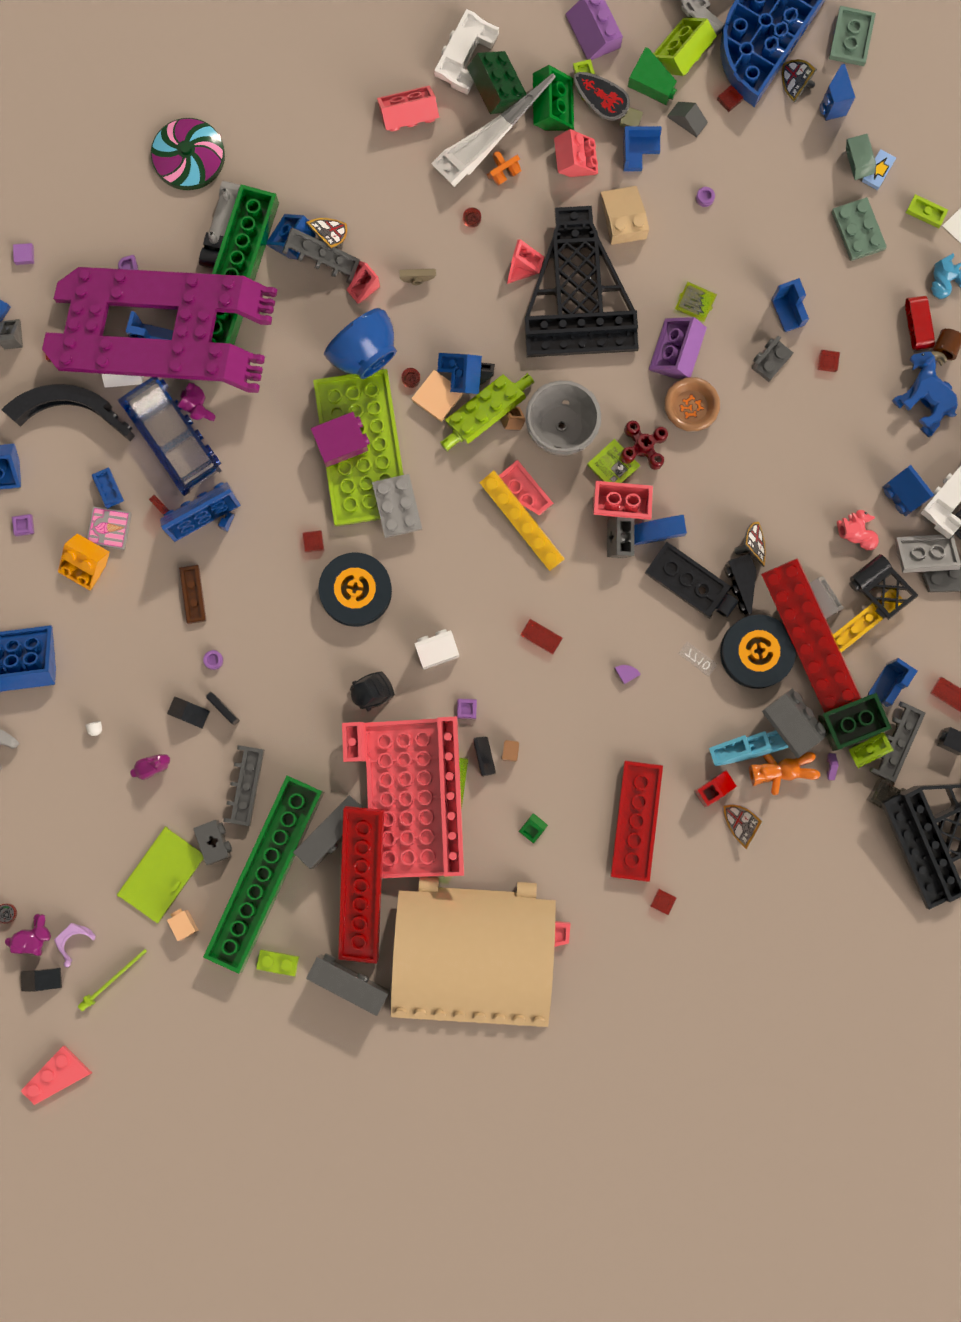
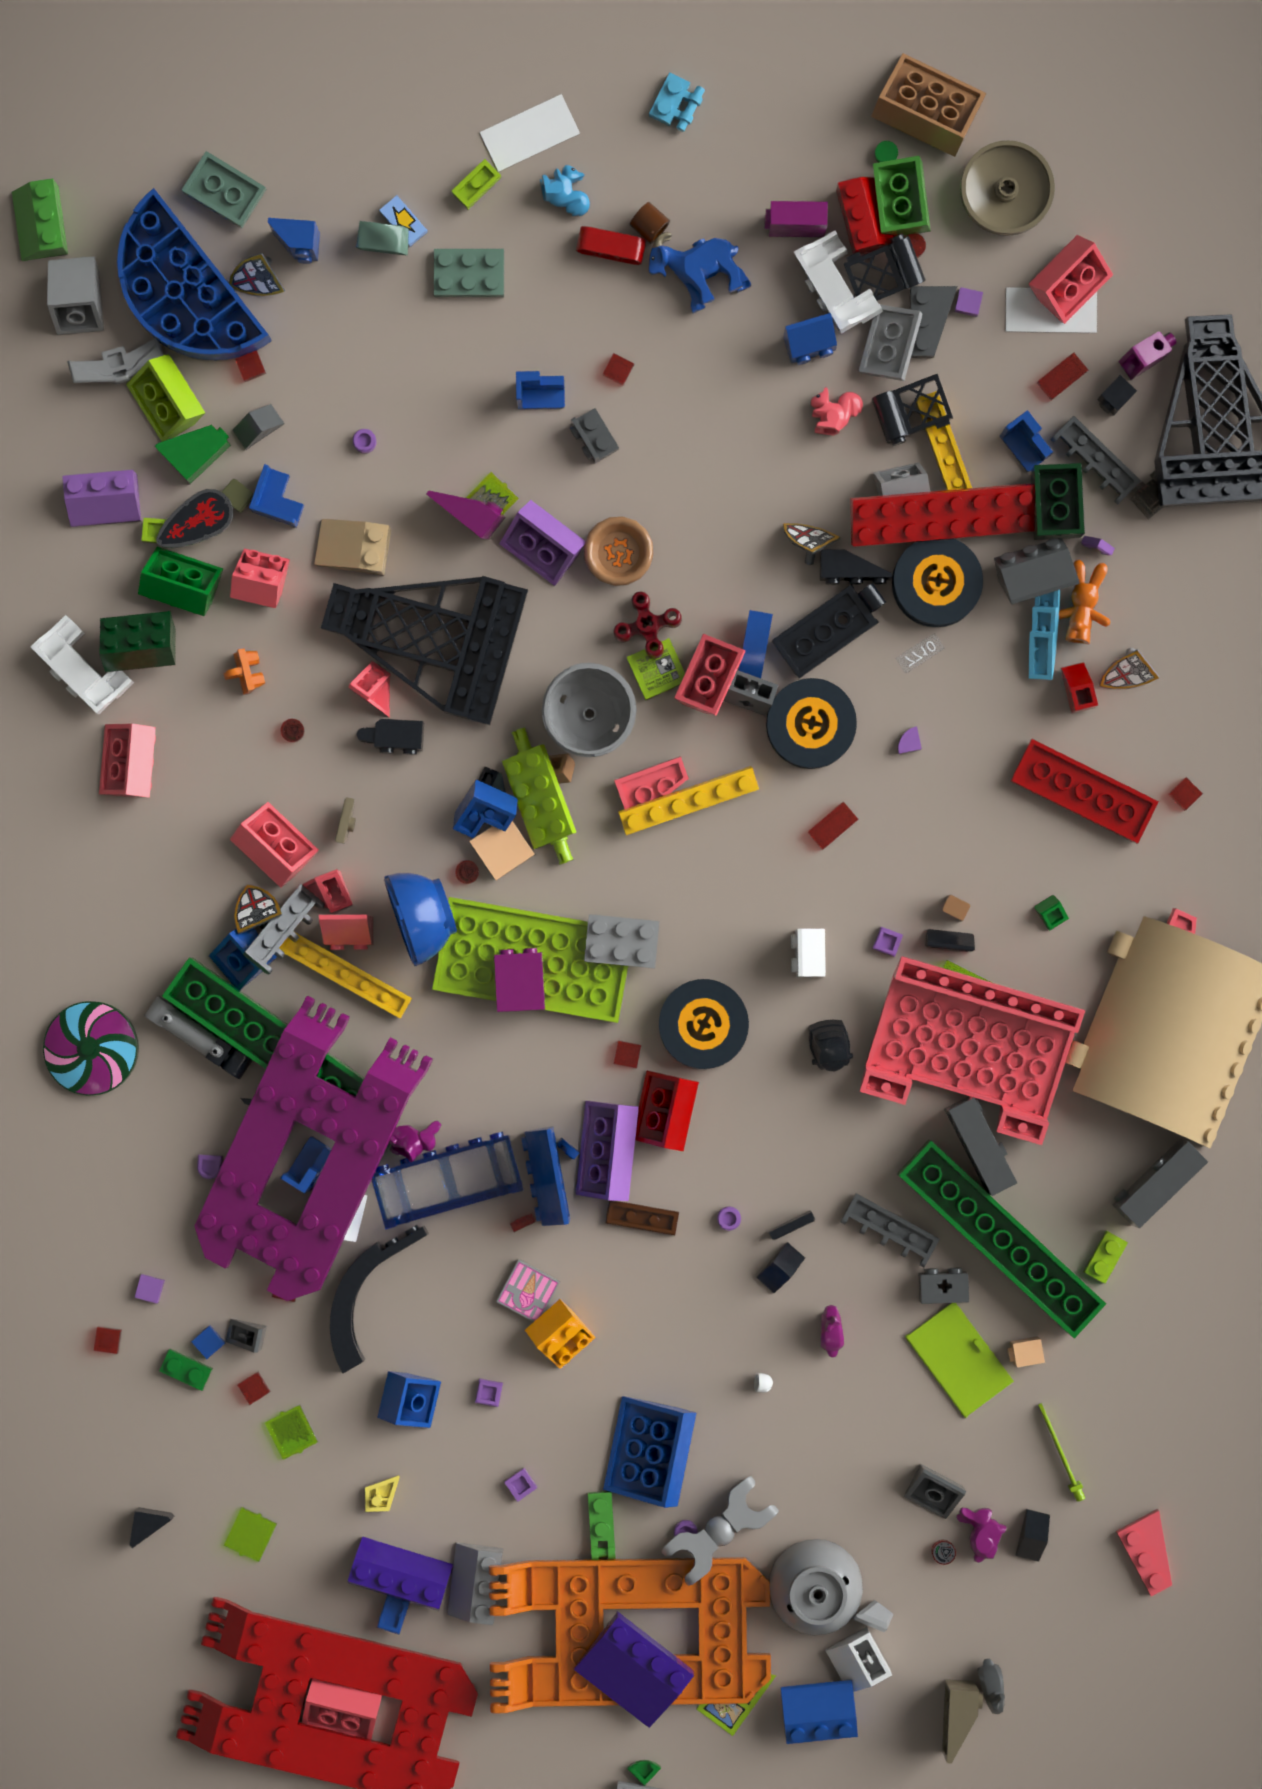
camera: 65 degrees left, 5 degrees up
lavender helmet [54,923,96,967] -> none
blue plate [92,467,124,509] -> none
red plate [338,806,384,964] -> none
white plate [431,73,555,187] -> none
lime plate [849,732,894,768] -> none
none -> coral slope [230,802,319,888]
none -> yellow plate [279,931,412,1019]
none -> coral slope [319,914,374,950]
none -> black hinge [356,719,425,755]
none -> magenta slope [426,490,506,540]
none -> medium lavender slope [576,1101,639,1201]
none -> red slope [635,1070,699,1152]
none -> black wheel [766,678,857,769]
none -> dark grey slope [904,1464,966,1519]

